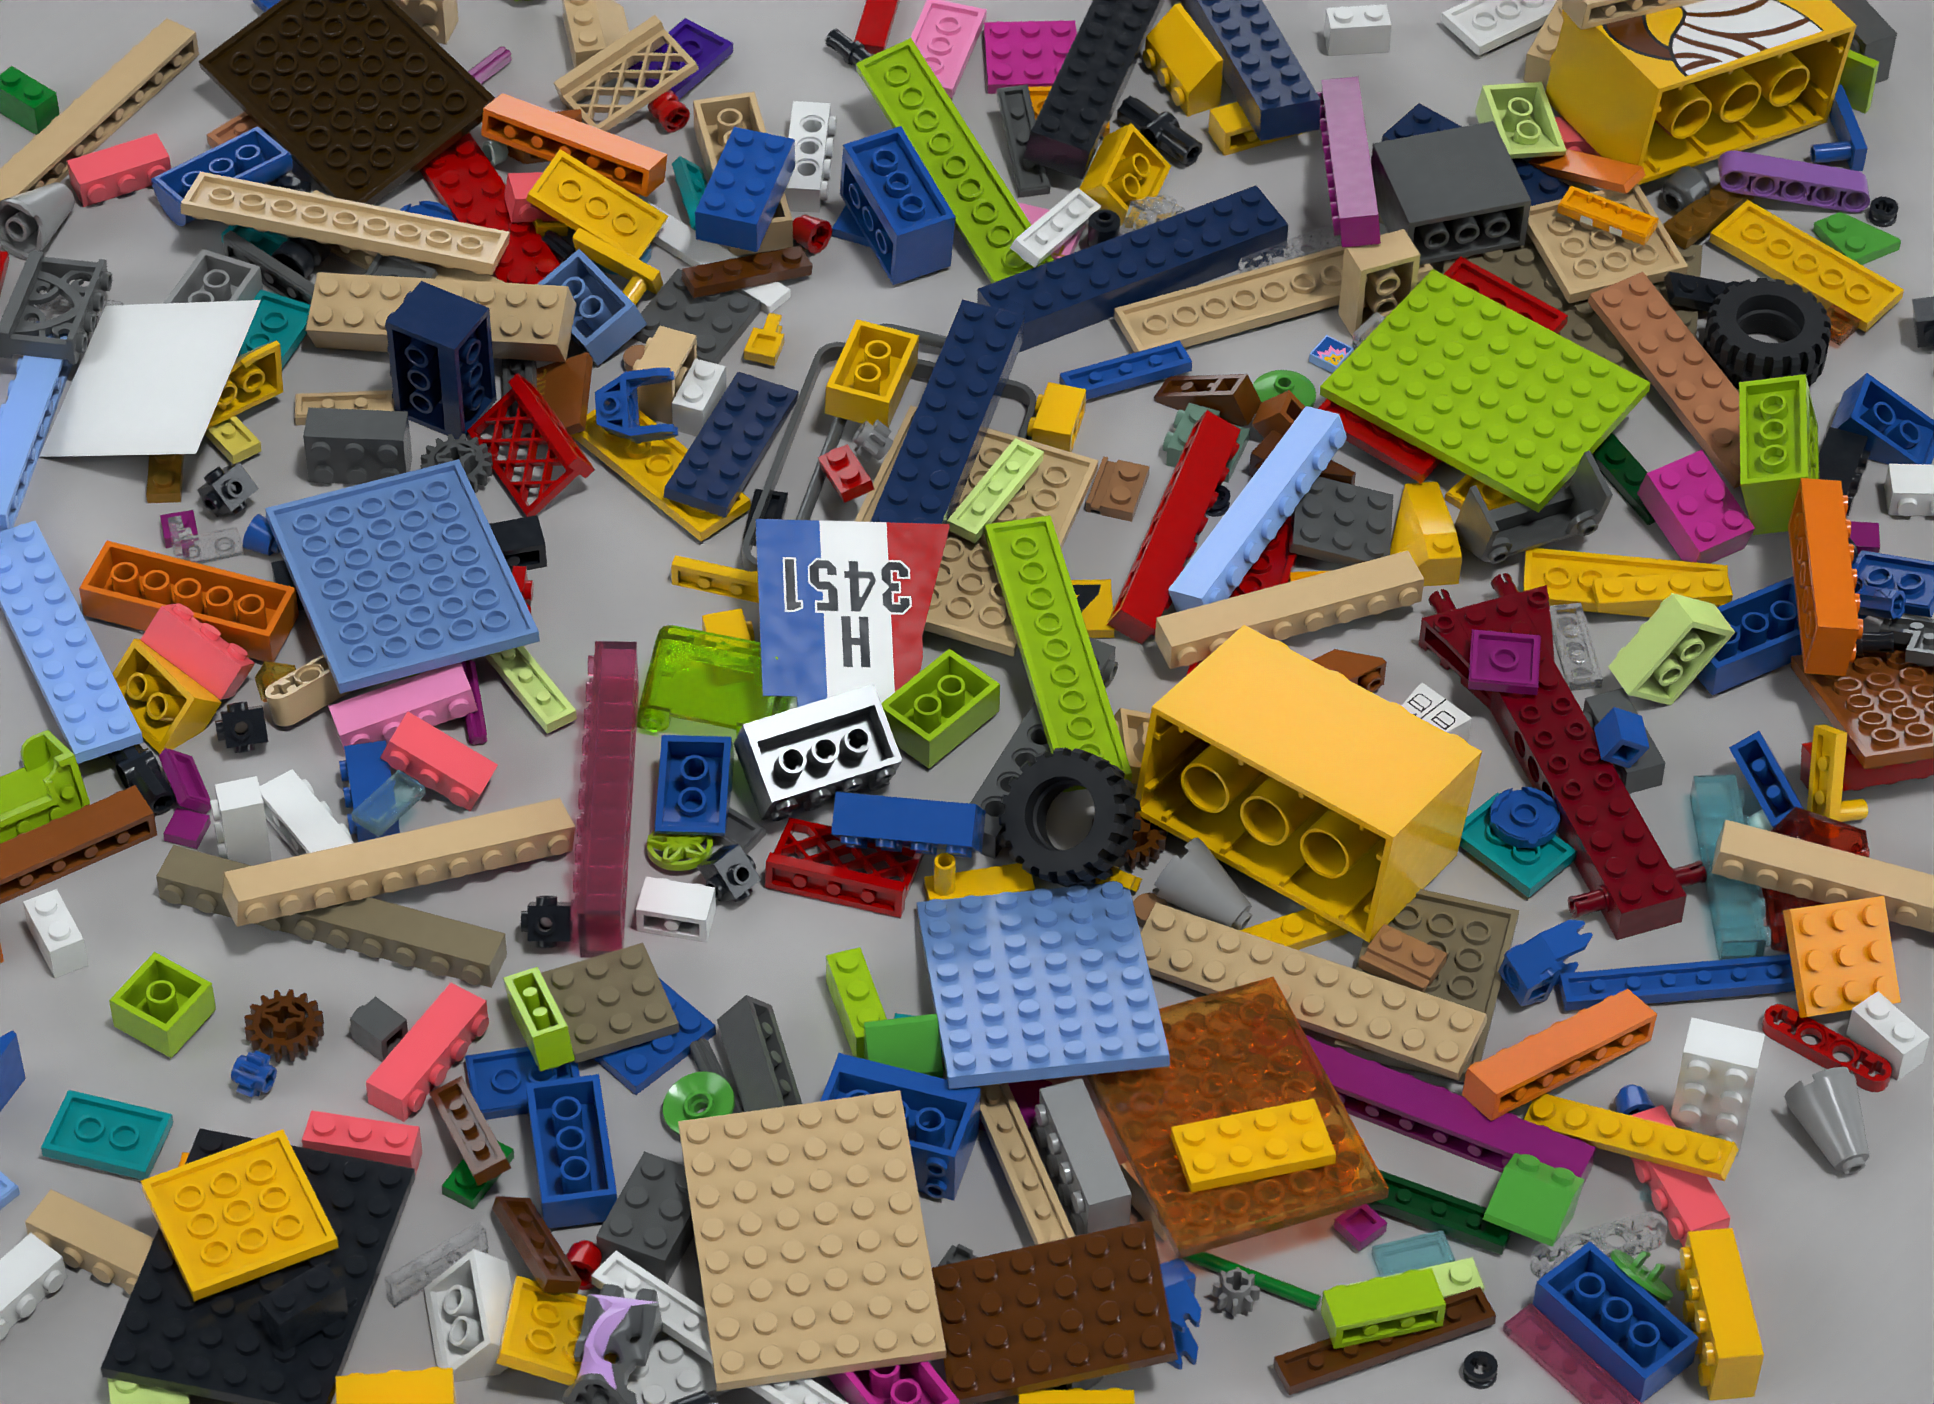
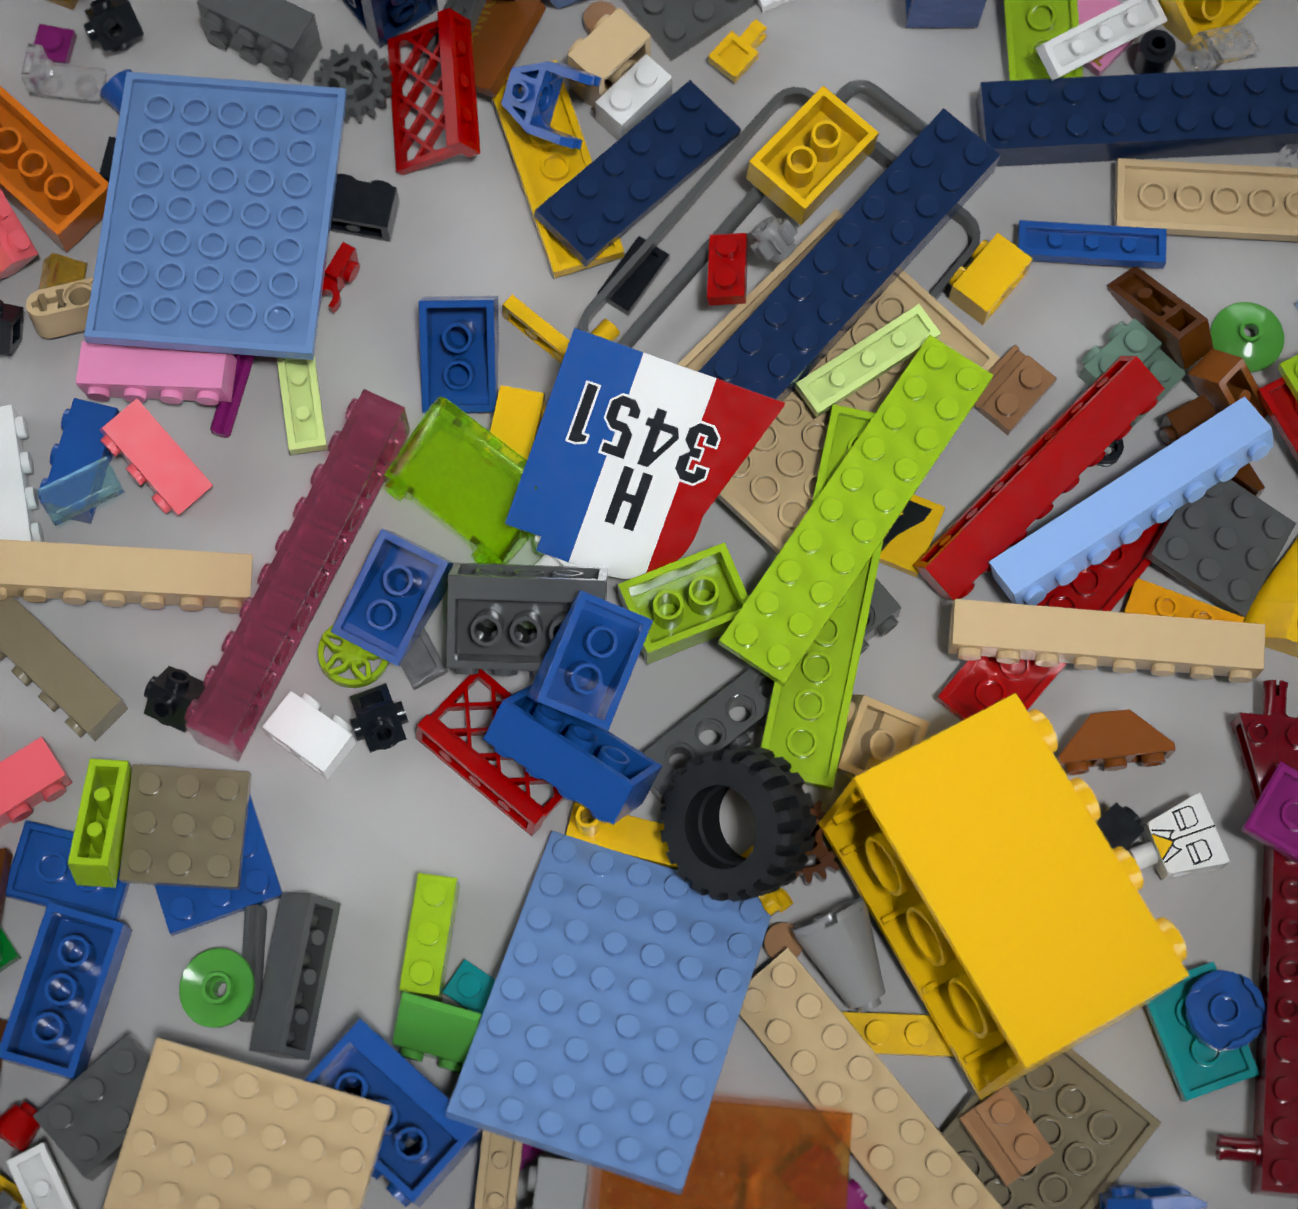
camera: 25 degrees right, 25 degrees up
none -> blue slope [419,296,499,413]
none -> blue slope [528,590,653,730]
none -> lime plate [718,335,994,687]

